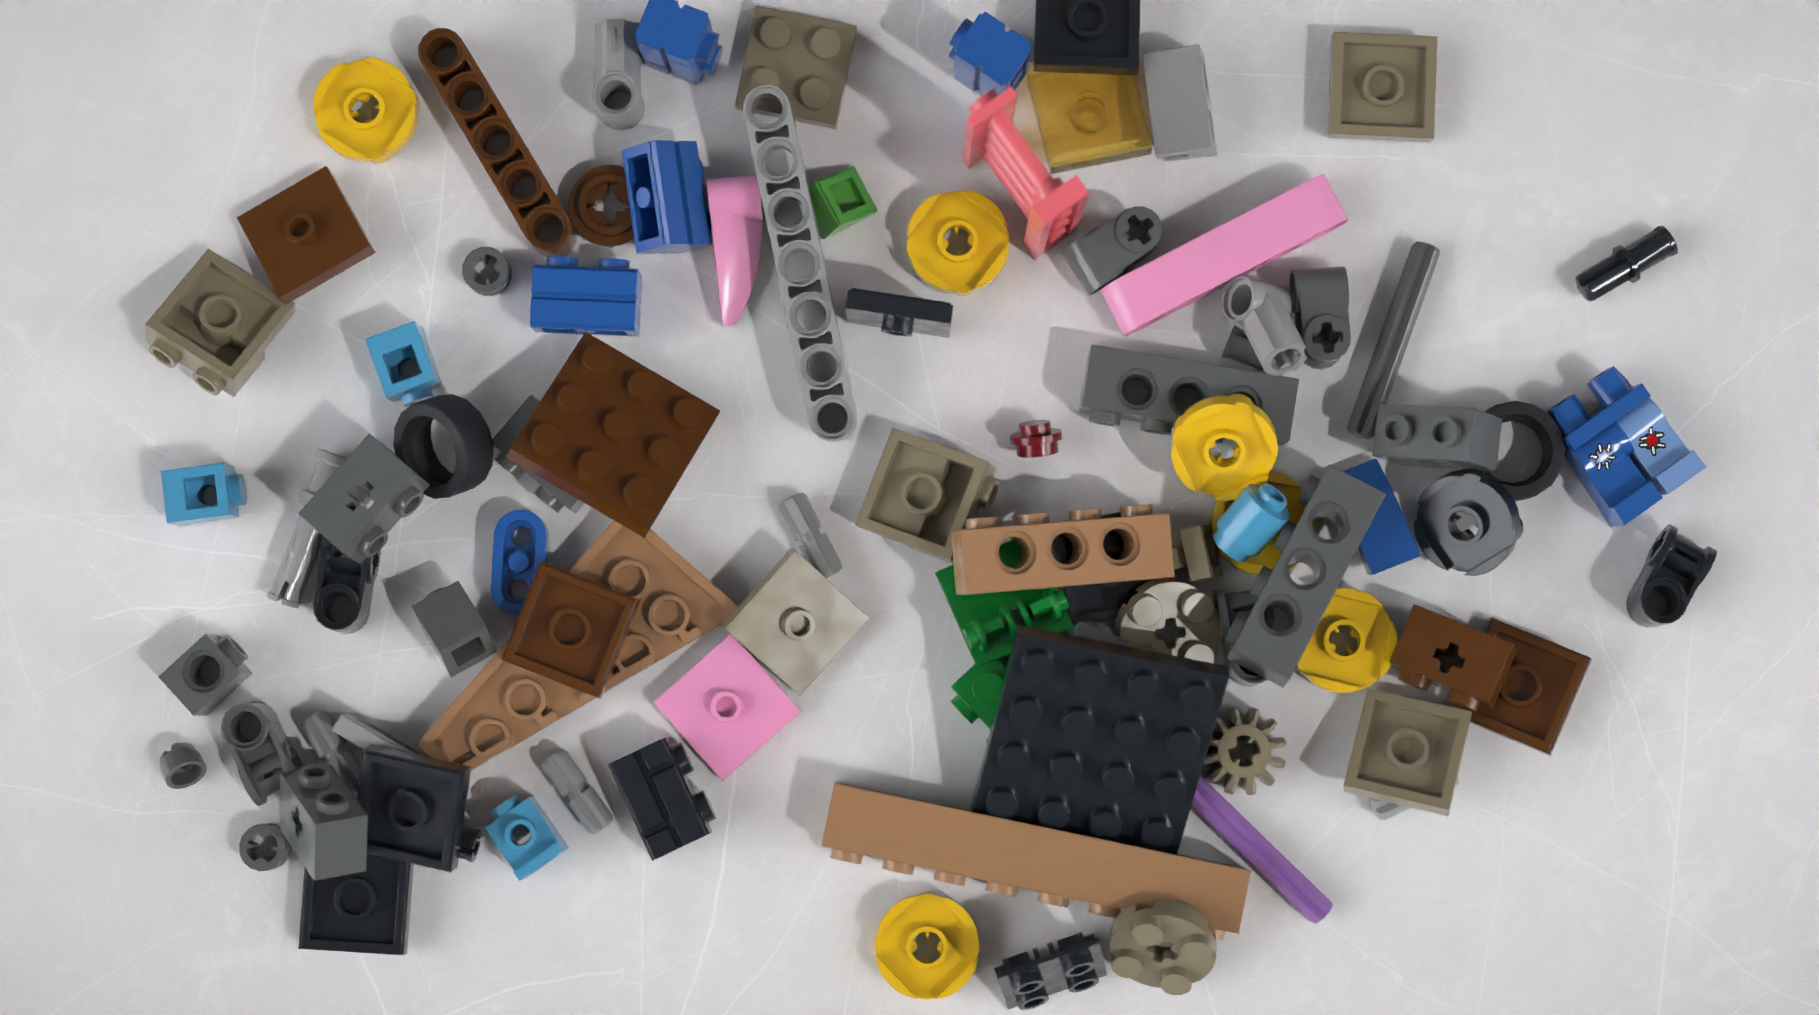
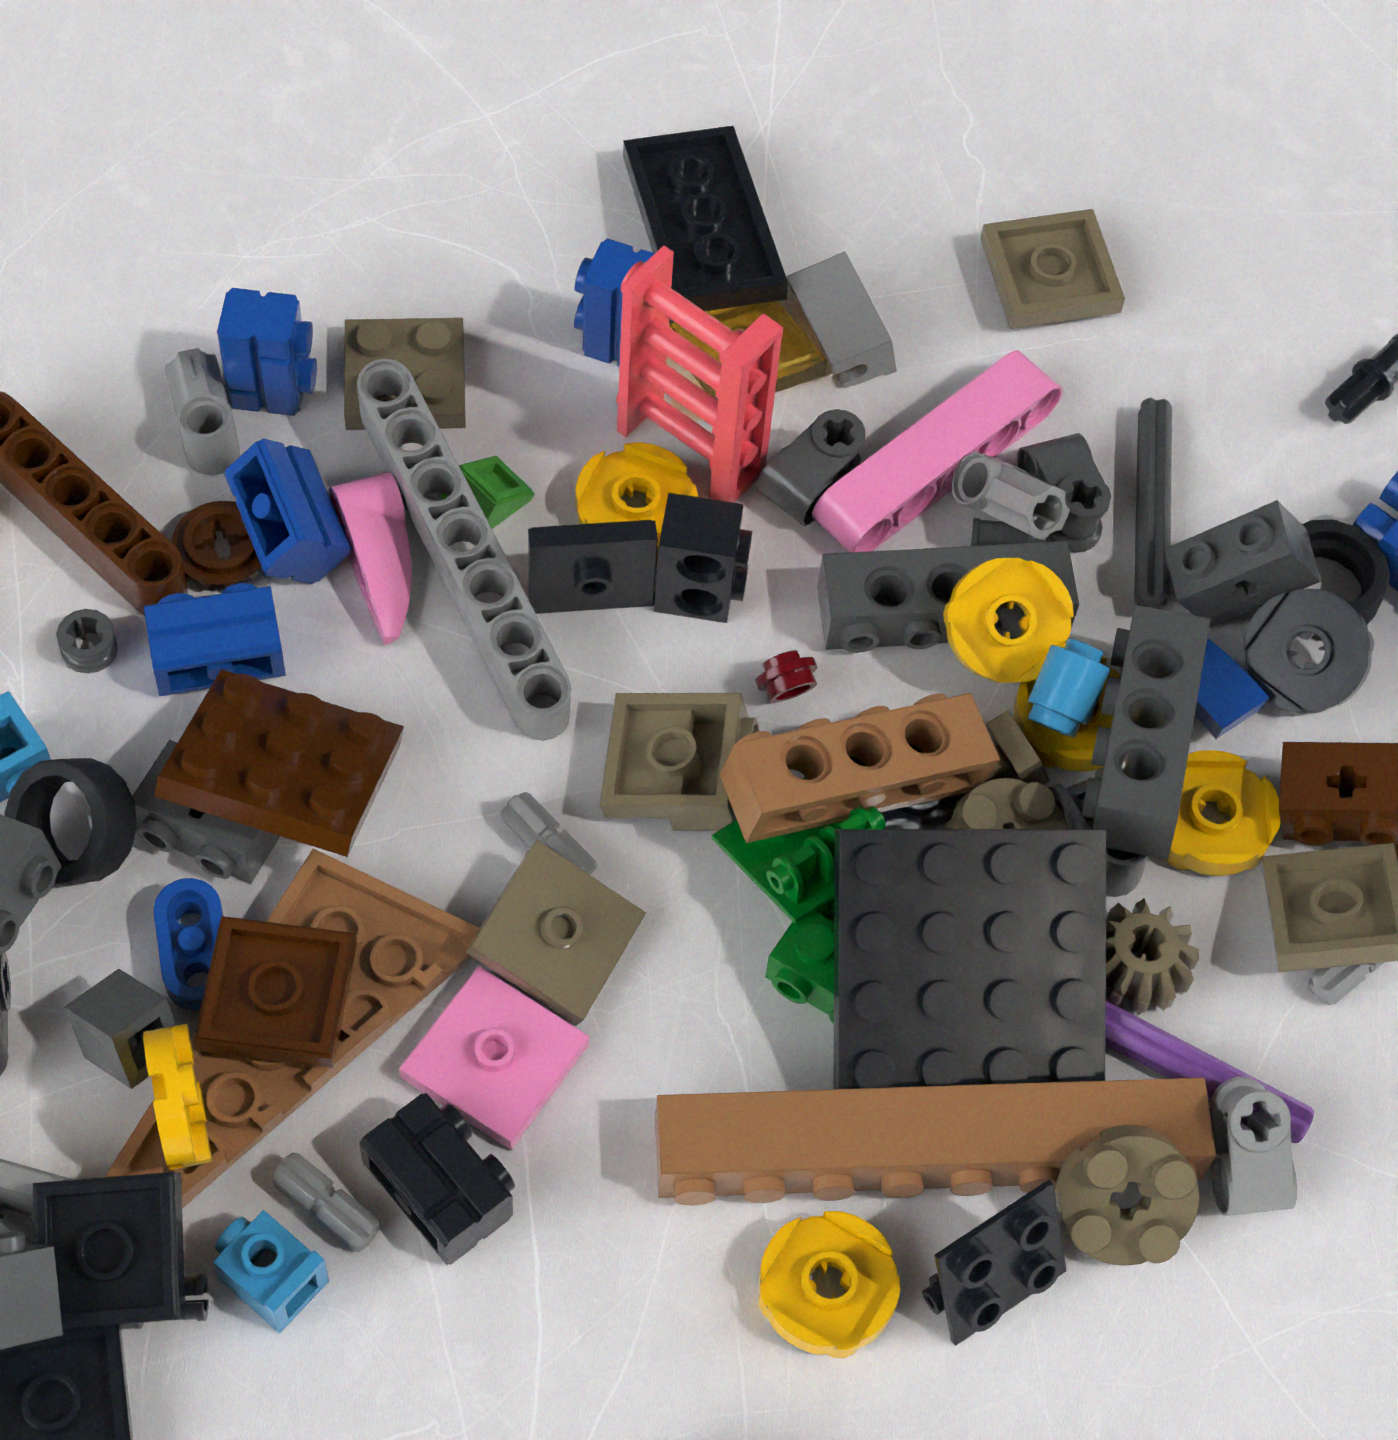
camera: 20 degrees left, 25 degrees down
none -> yellow plate [143,1024,212,1170]
none -> black brick [654,493,753,623]
none -> light grey piece [1210,1076,1297,1216]

